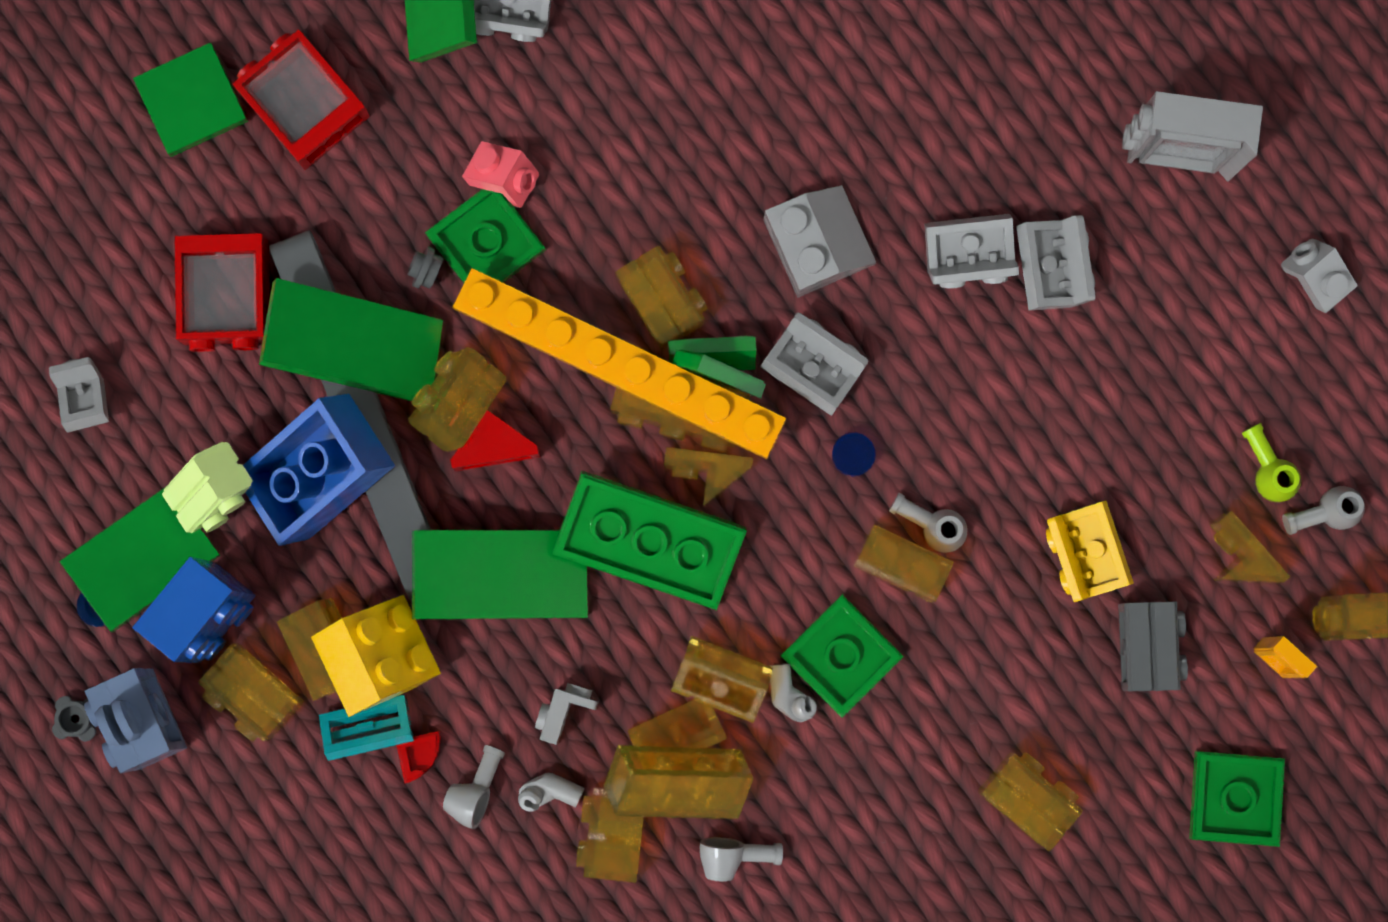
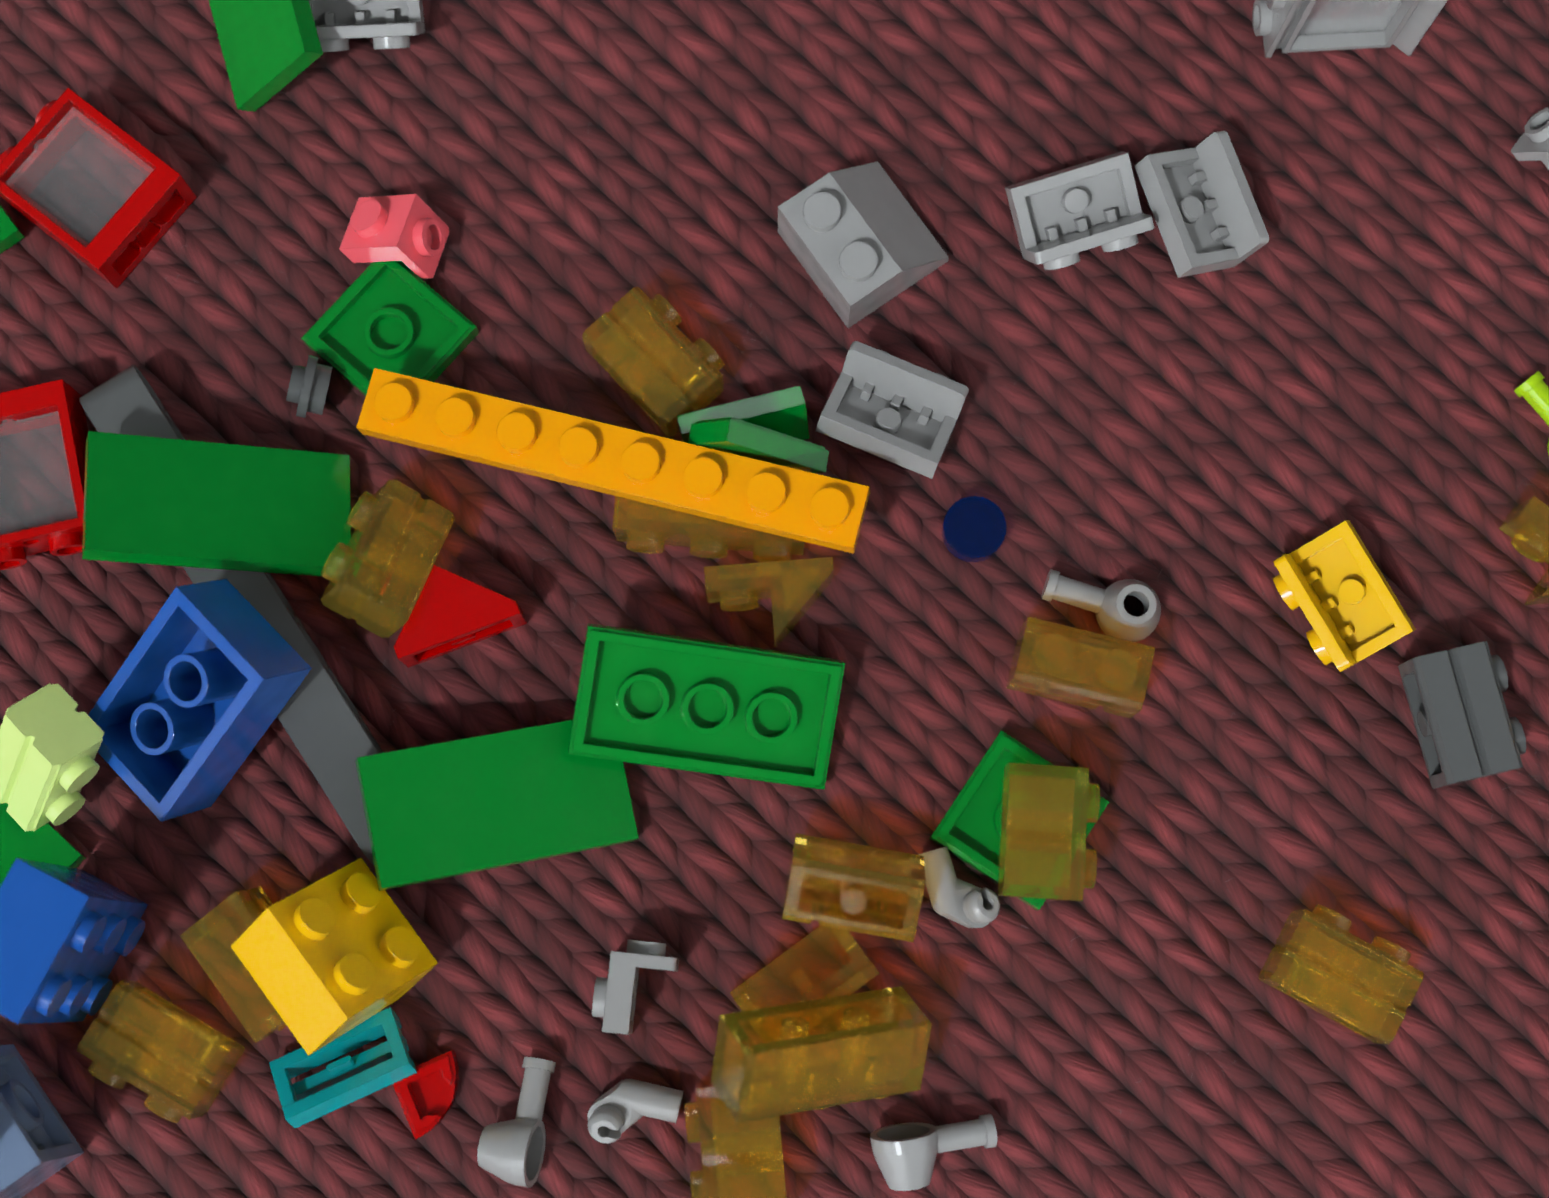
camera: 10 degrees left, 5 degrees down
none -> clear yellow brick [998,763,1100,902]

